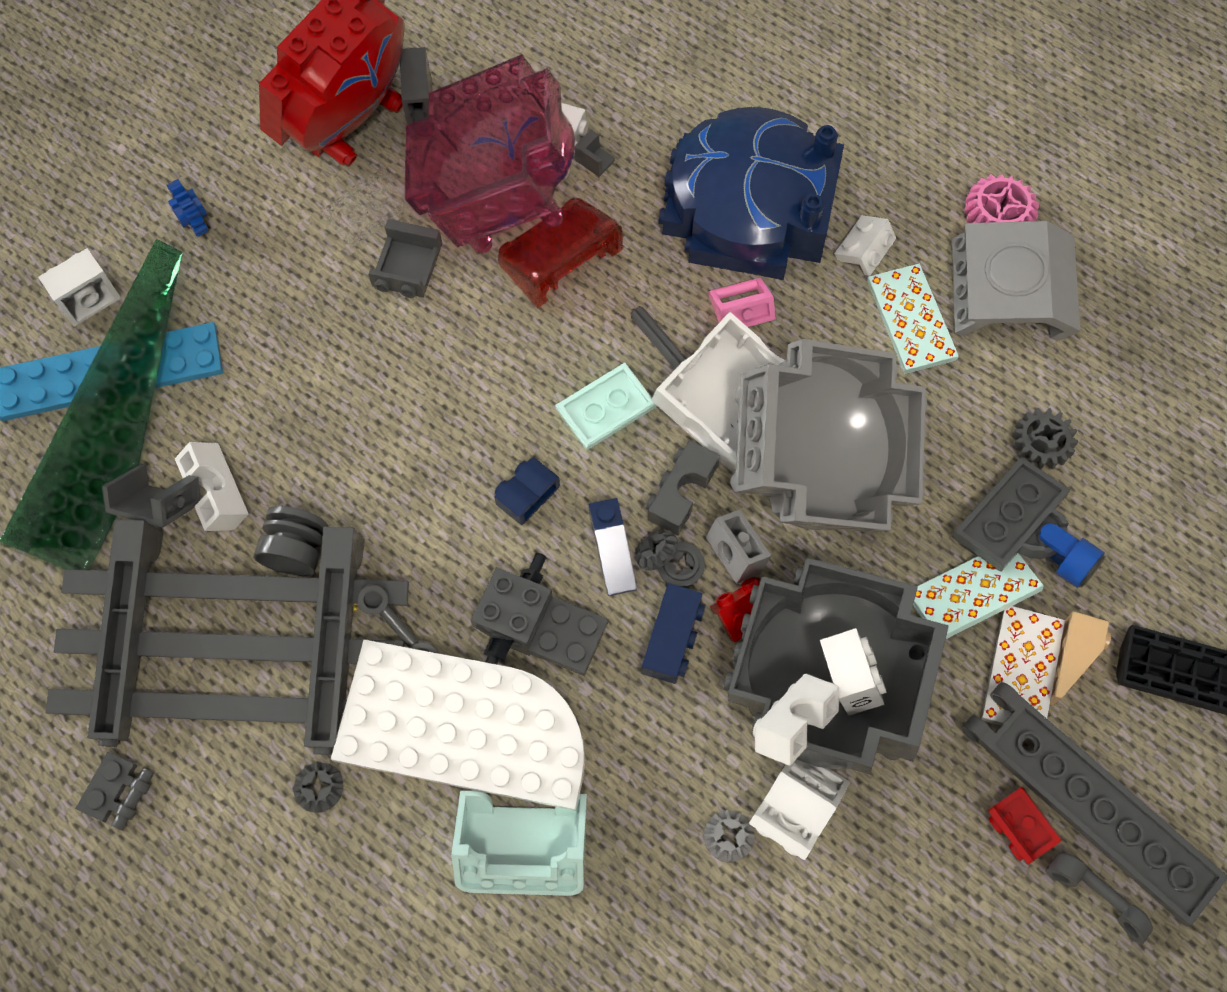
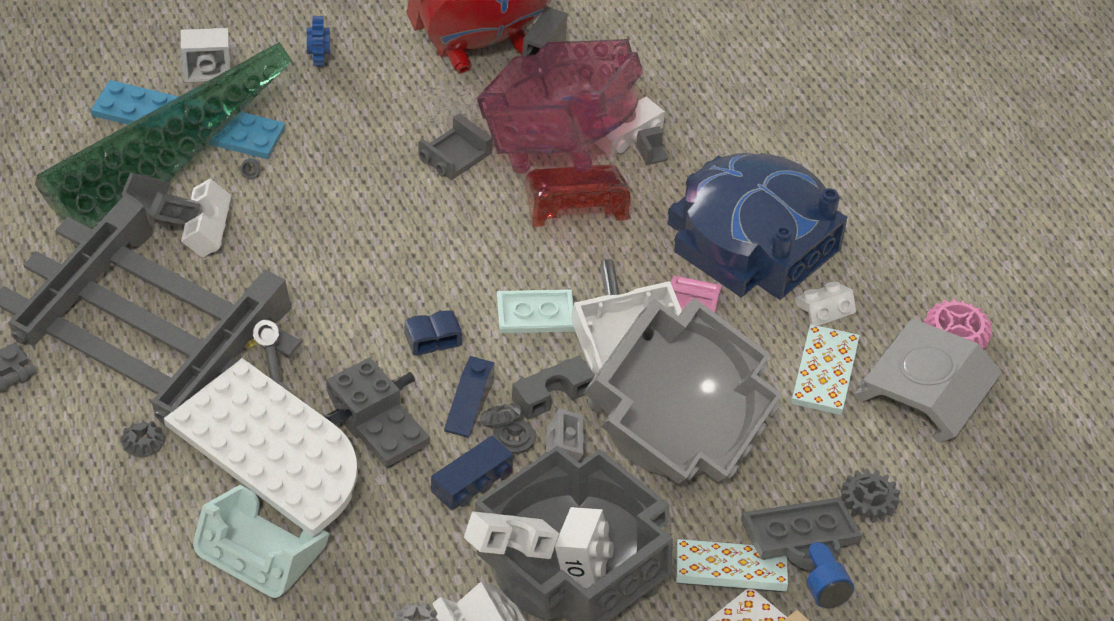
camera: 25 degrees right, 20 degrees down
dark grey wheel [253,506,328,576] -> none
none -> dark grey hinge [240,158,260,179]

